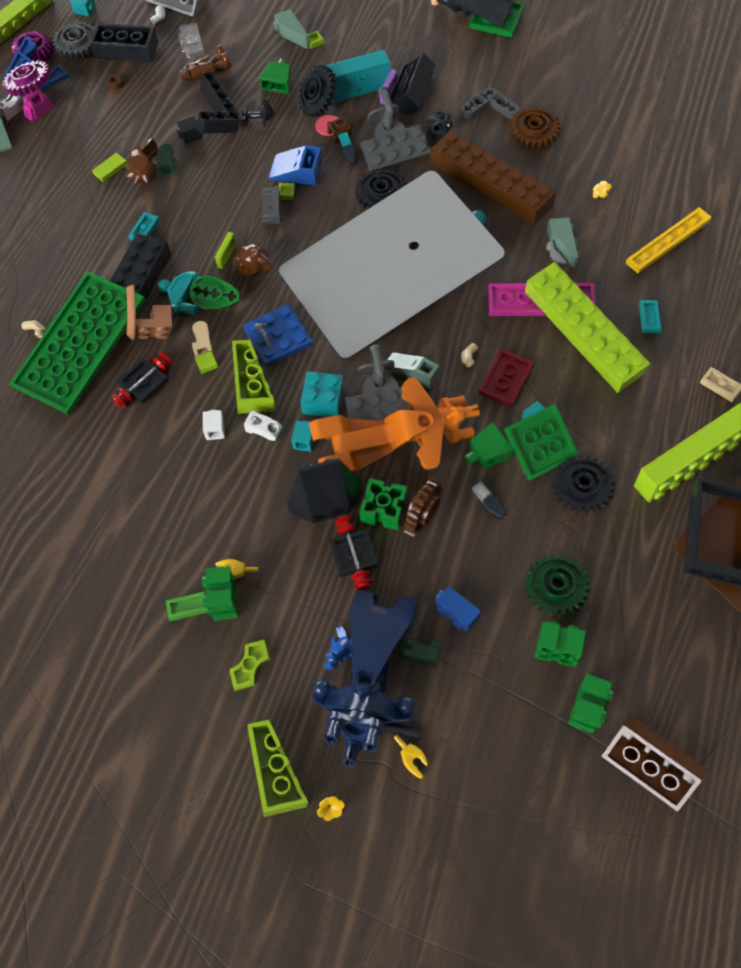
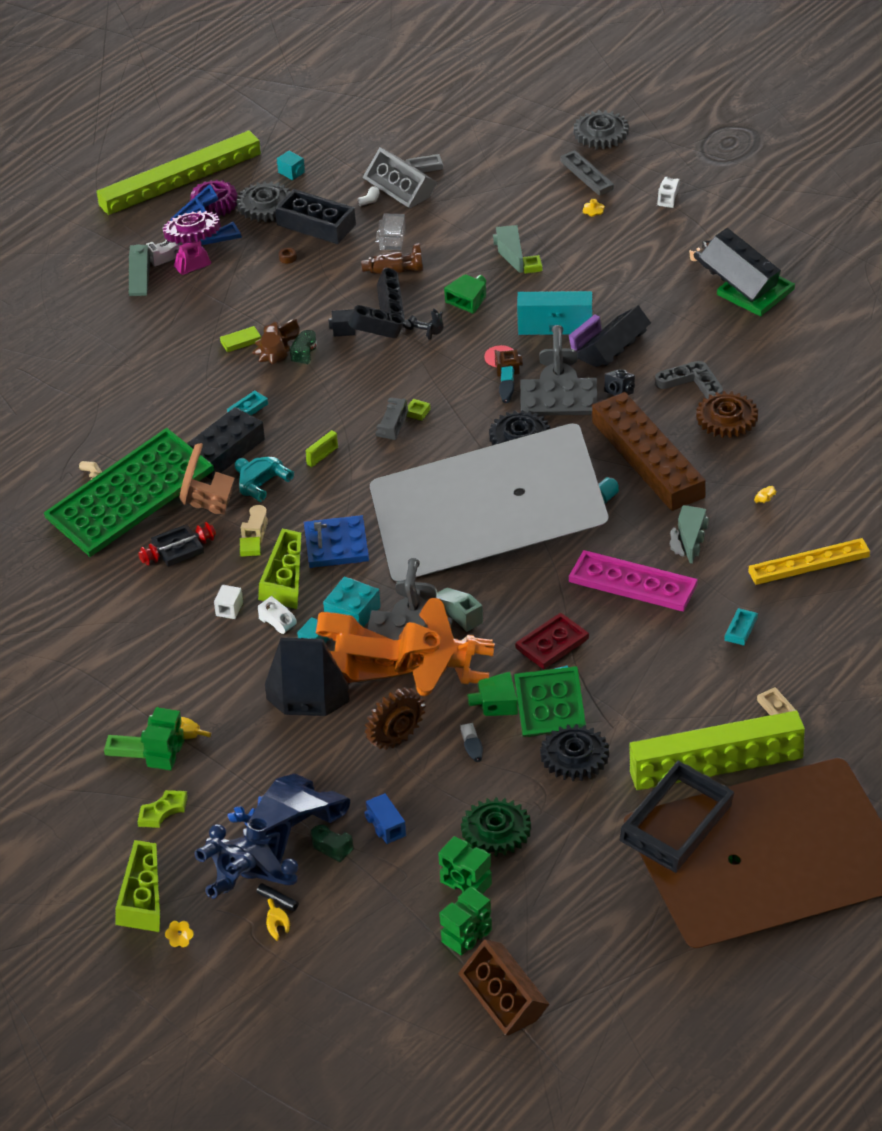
camera: 20 degrees right, 20 degrees down
green piece [190,275,241,310] -> none
reddish brown head [231,243,273,277] -> none
blue slope [268,146,323,186] -> none
black gear [298,64,338,118] -> none
black plate [329,515,378,590] -> none
green brick [359,478,407,531] -> none
tan arm [461,343,478,367] -> none
lime brick [525,262,650,393] -> none

